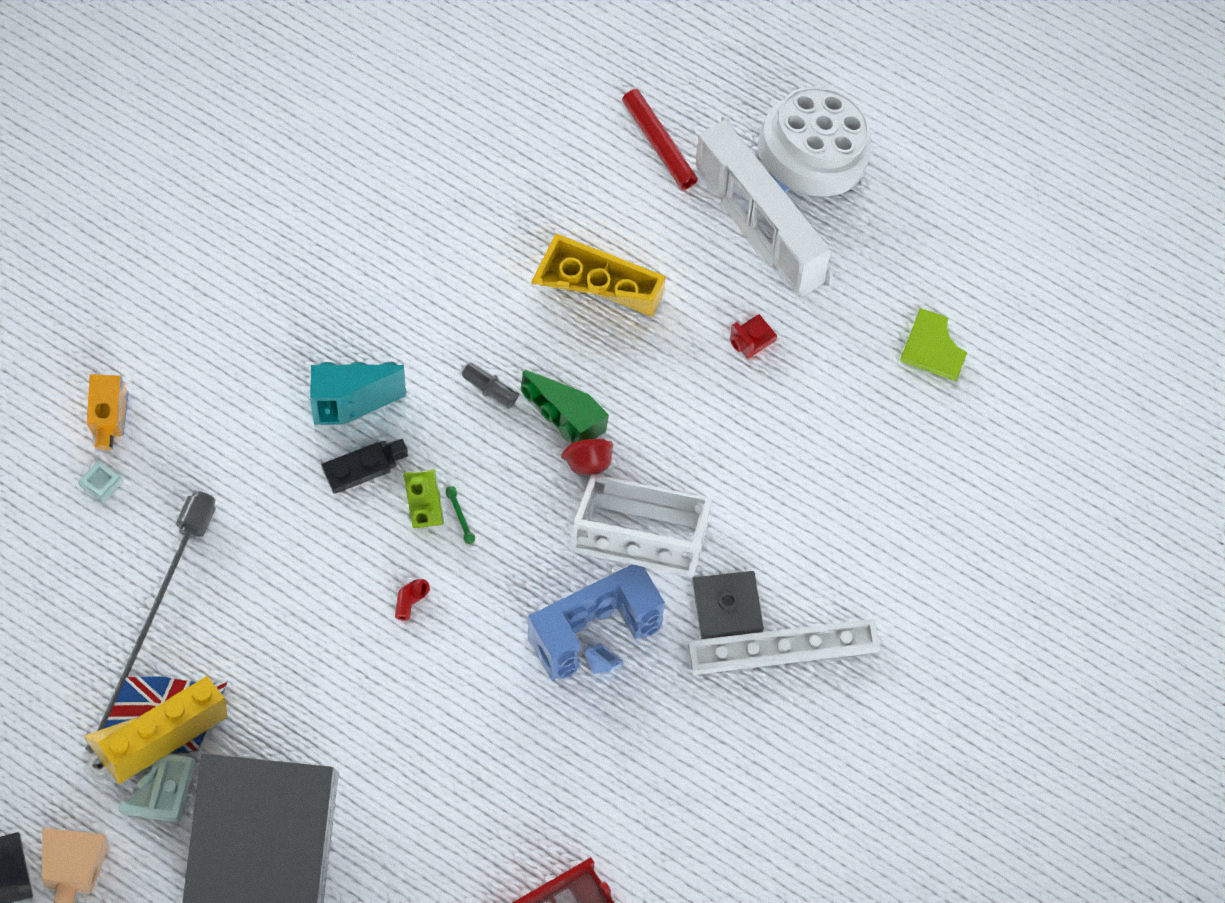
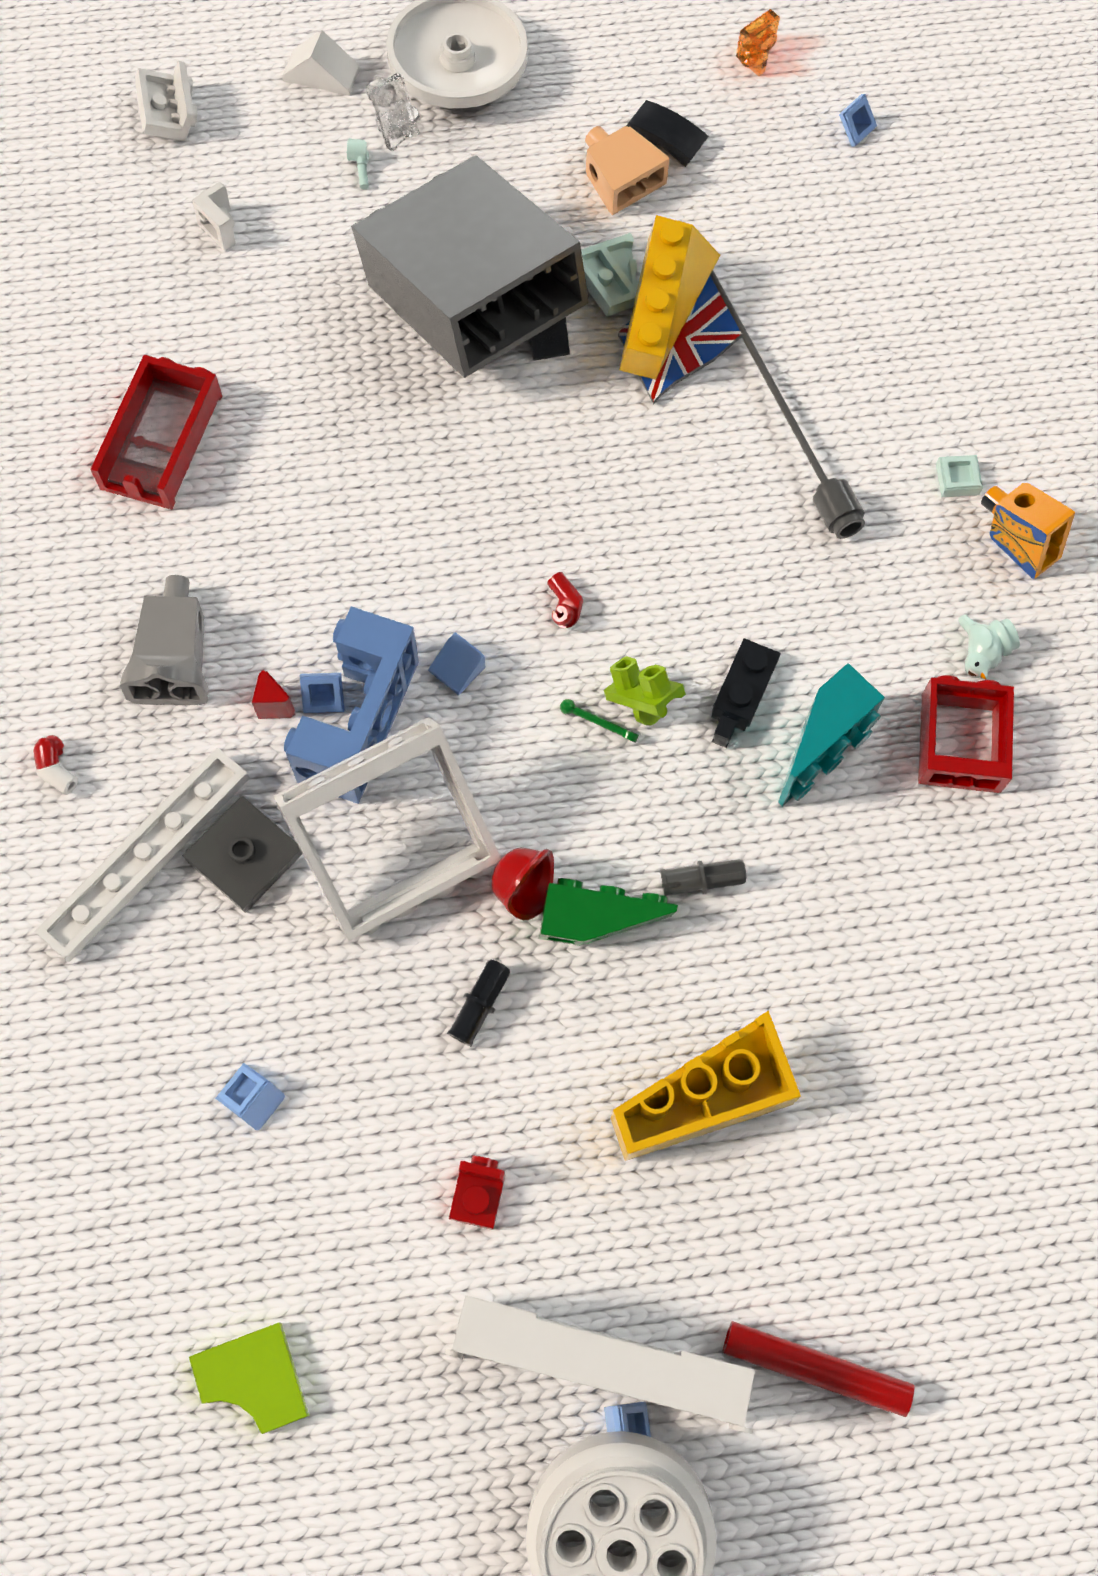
camera: 140 degrees right, 5 degrees up
none -> arm [33,735,78,795]
none -> light grey piece [119,575,208,705]
none -> light blue slope [215,1063,285,1130]
none -> red slope [252,670,295,719]
none -> light blue slope [428,632,485,695]
none -> black axle [447,959,510,1047]
none -> red window [918,675,1014,793]
none -> light aqua animal [958,615,1020,679]

